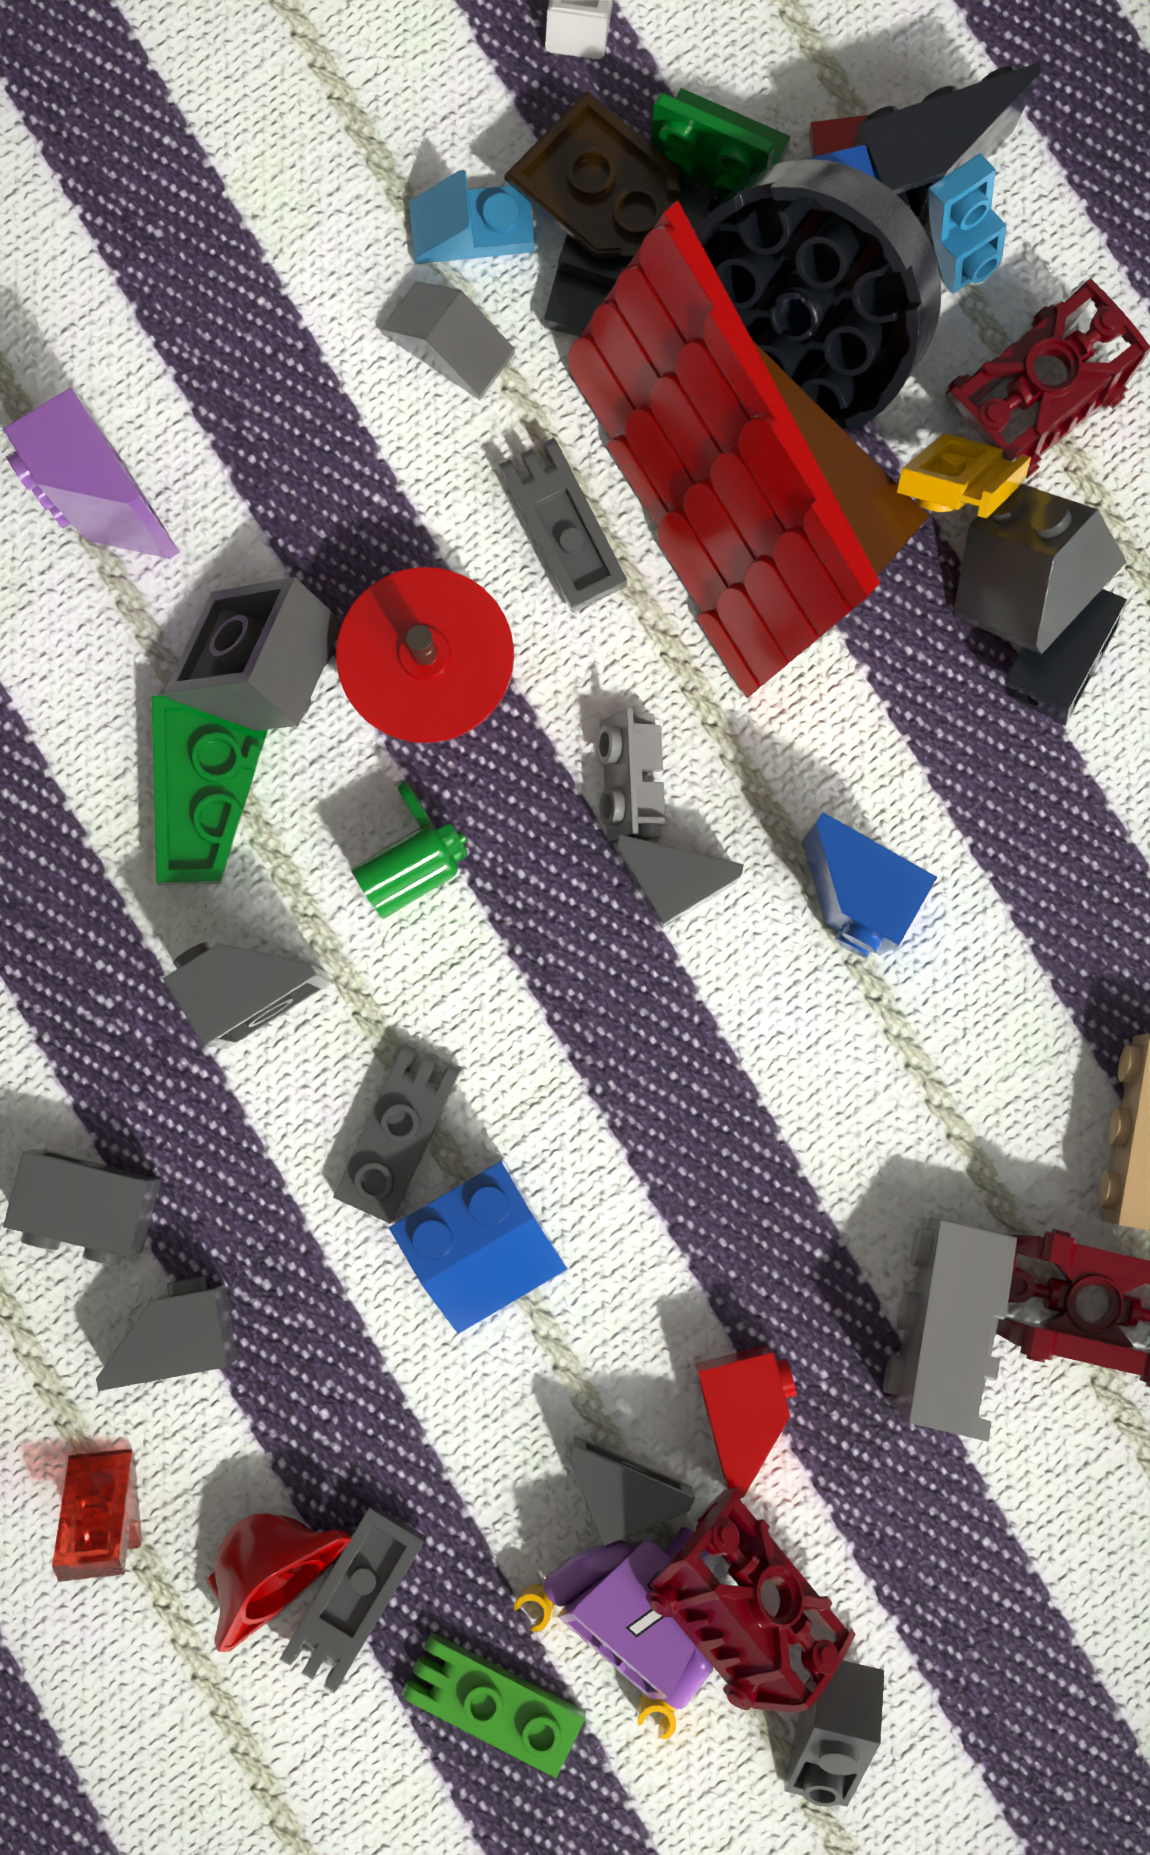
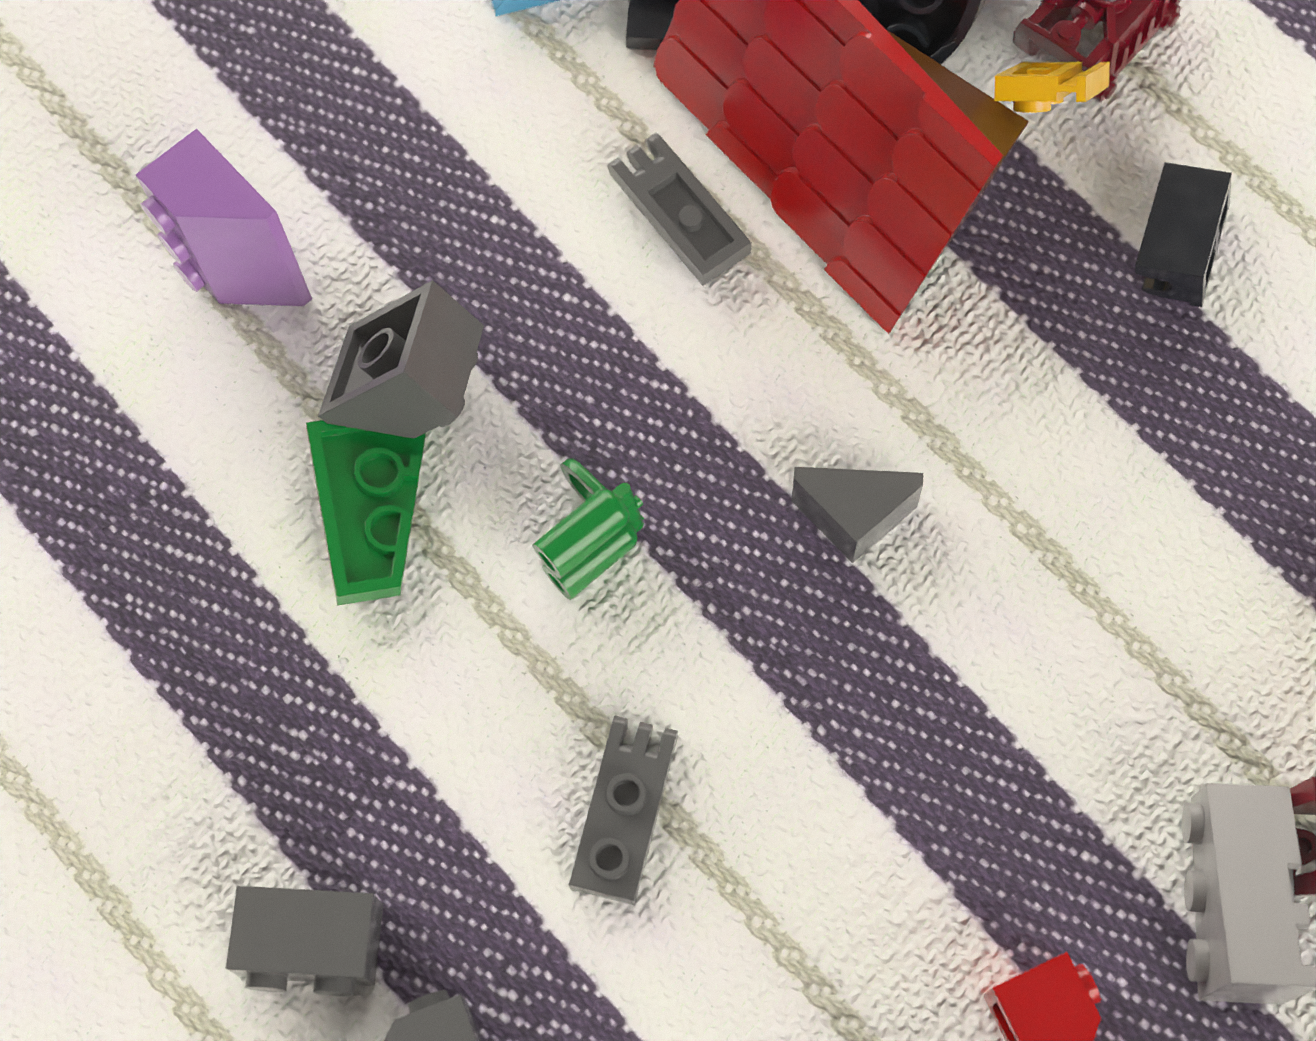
camera: 10 degrees left, 15 degrees down
dark grey slope [162,942,333,1050] -> none
red piece [336,567,514,743] -> none
dark grey slope [381,281,515,401] -> none
blue slope [388,1159,568,1334] -> none
light grey hinge [597,708,666,842] -> none
blue slope [802,812,938,958] -> none
dark grey slope [954,484,1126,654] -> none

